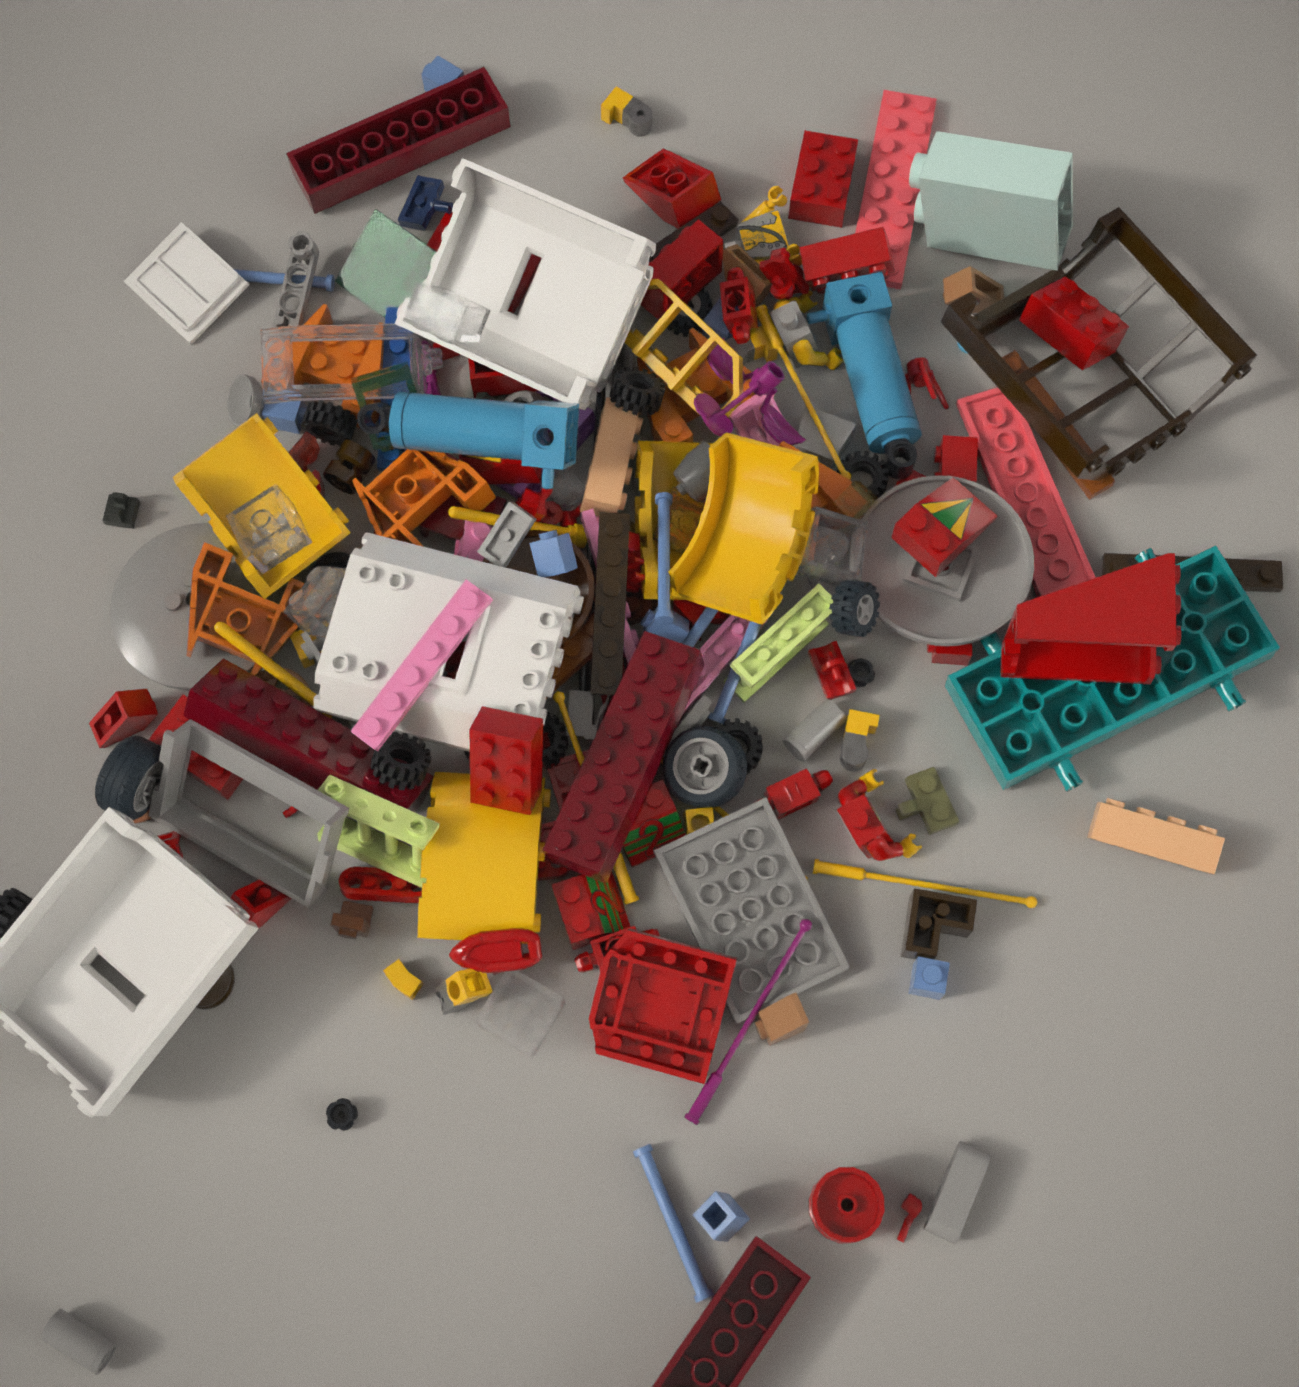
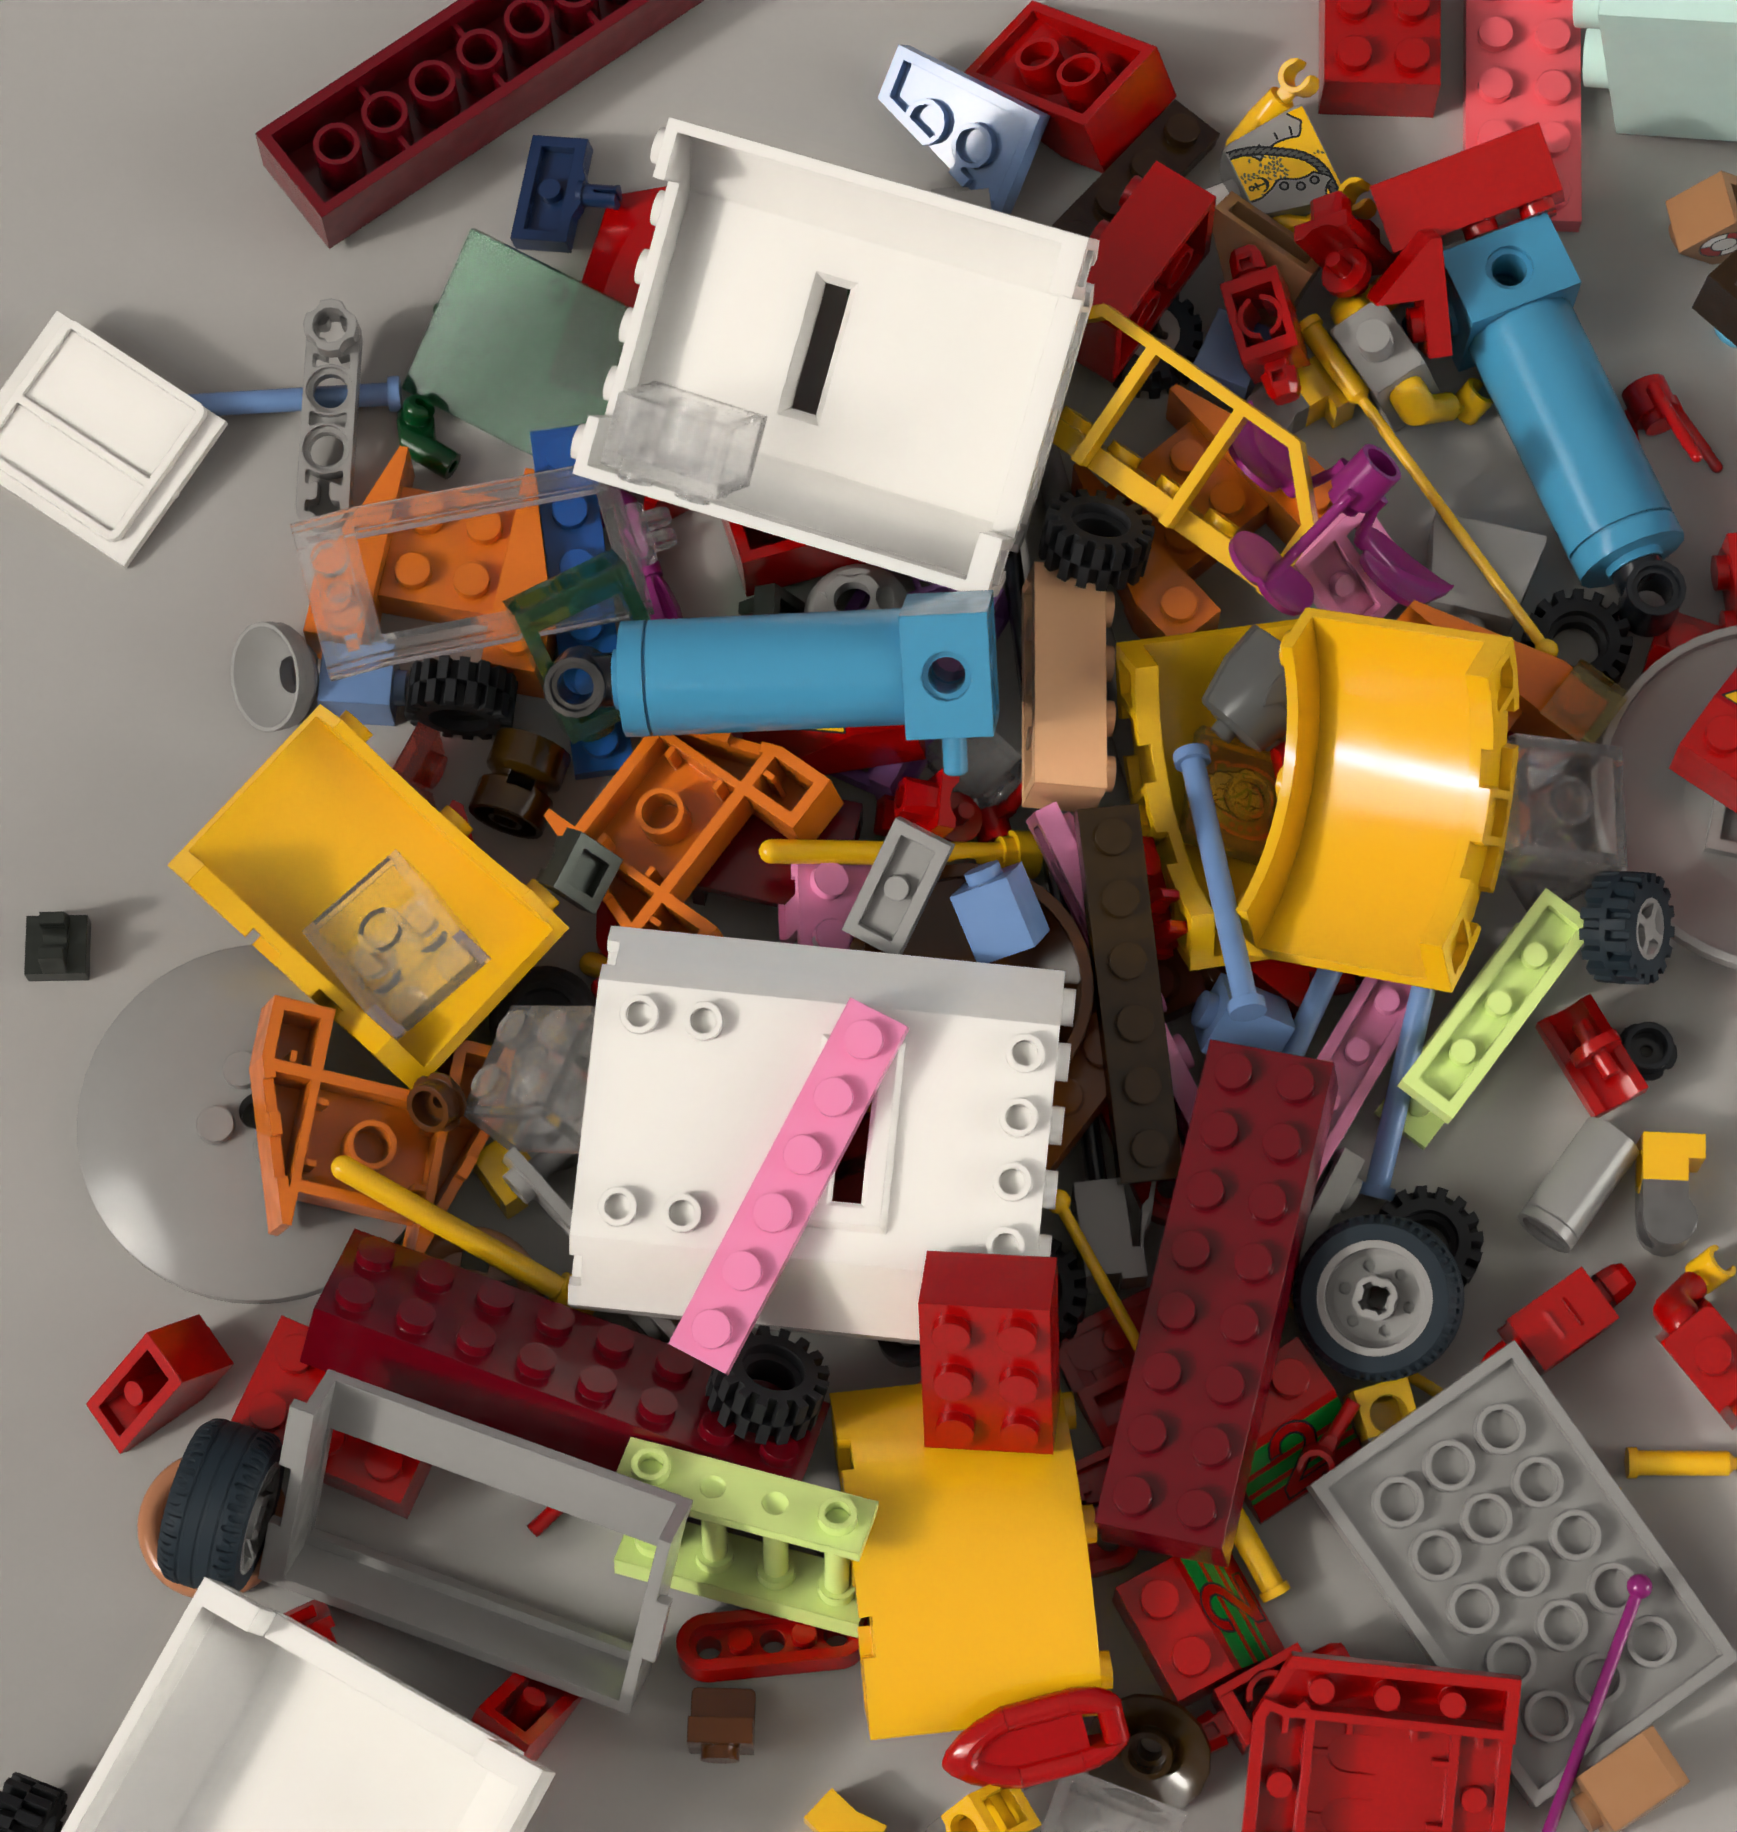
camera: 10 degrees left, 0 degrees up
none -> dark green arm [396,394,461,479]
none -> reddish brown plate [407,1072,467,1133]
none -> pearl dark grey tile [536,827,623,914]
none -> medium blue wing [878,45,1050,214]
none -> dark brown dish [1087,1694,1211,1816]
none -> red hand [1297,1397,1361,1476]
none -> red slope [1367,228,1453,359]

